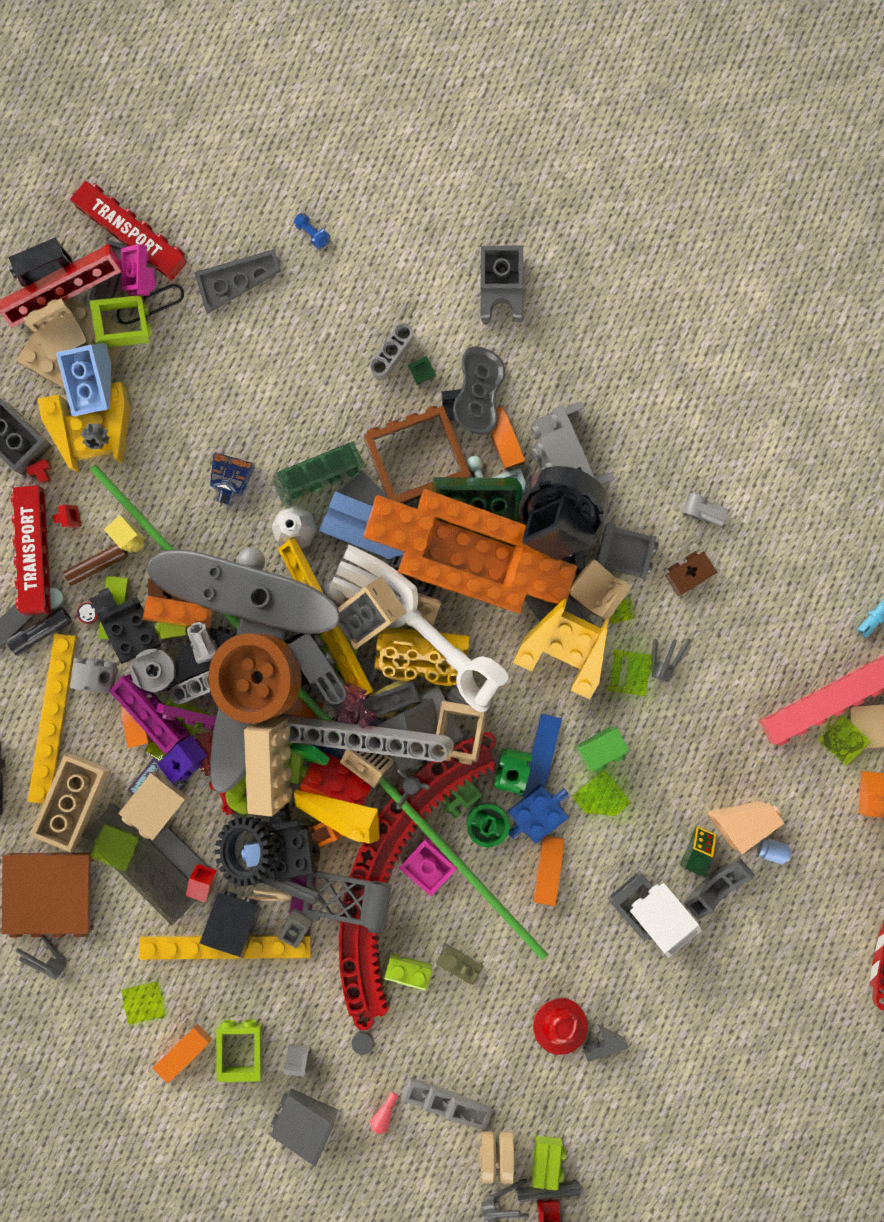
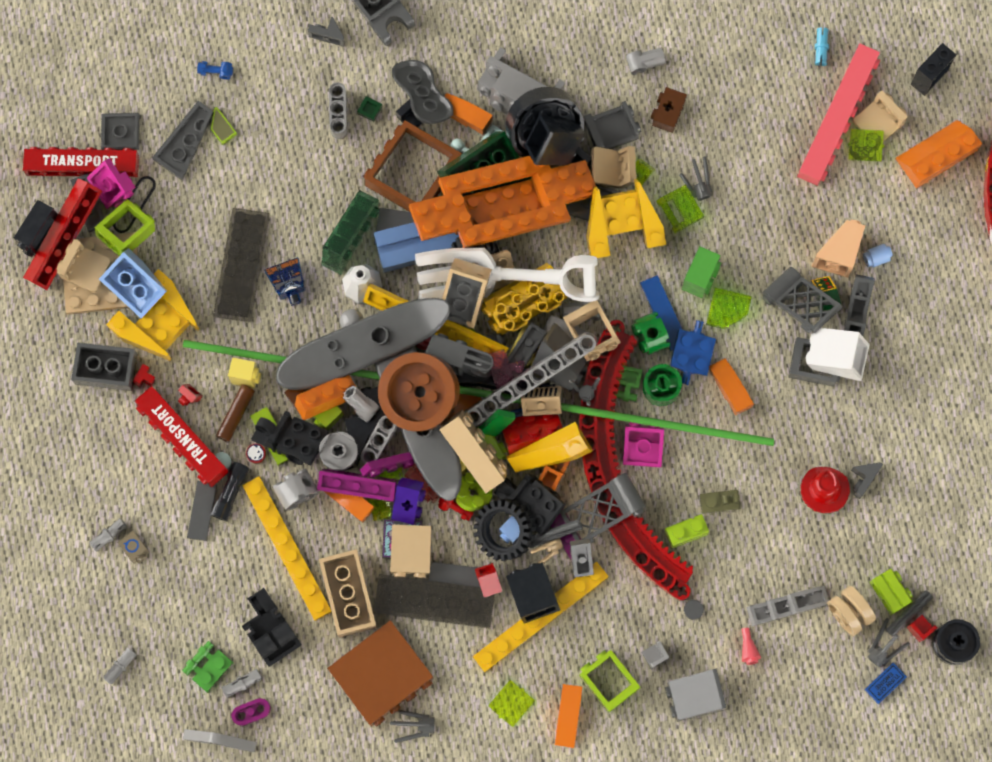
camera: 35 degrees left, 10 degrees down
dark grey gear [81,423,110,449] -> none
clear neon green piece [91,824,139,871] -> none
none -> dark grey tile [101,113,140,150]
none -> olive tile [211,107,237,145]
none -> clear smoke plate [213,208,270,323]
none -> dark grey slope [308,17,345,47]
none -> dark grey piece [762,267,842,333]

